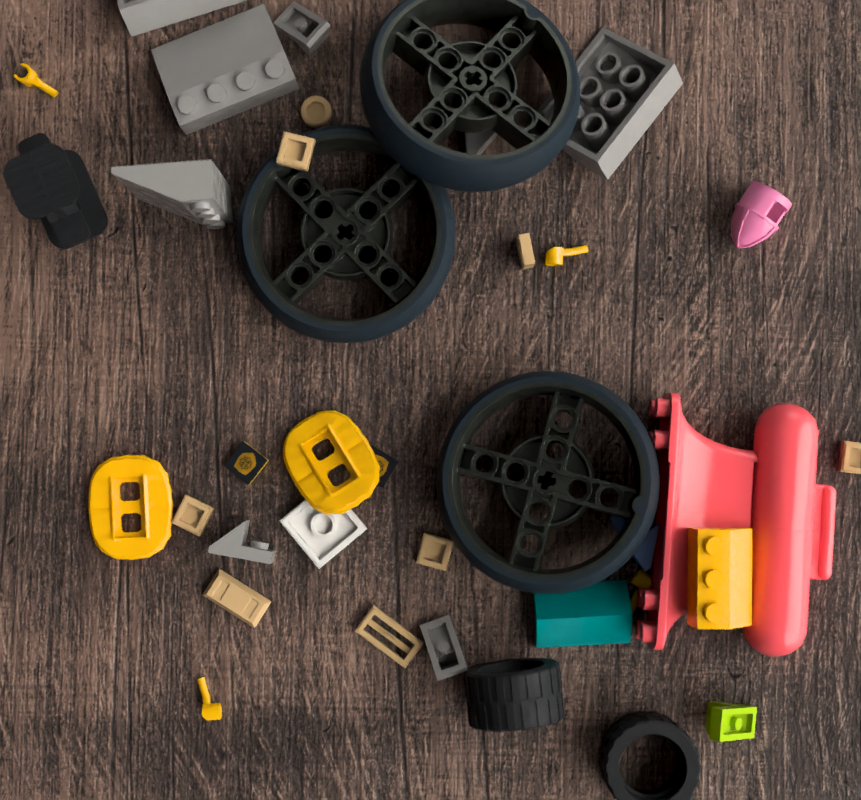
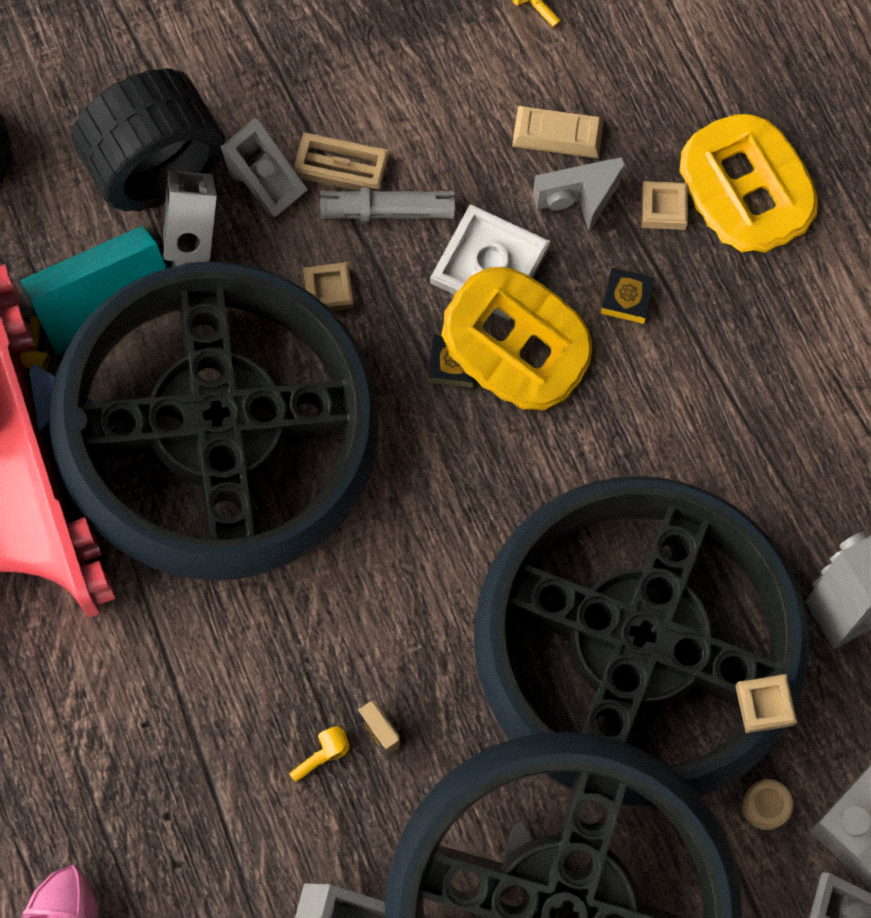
camera: 150 degrees right, 15 degrees down
none -> light grey torso [162,170,217,267]
none -> light grey pin [320,187,455,223]

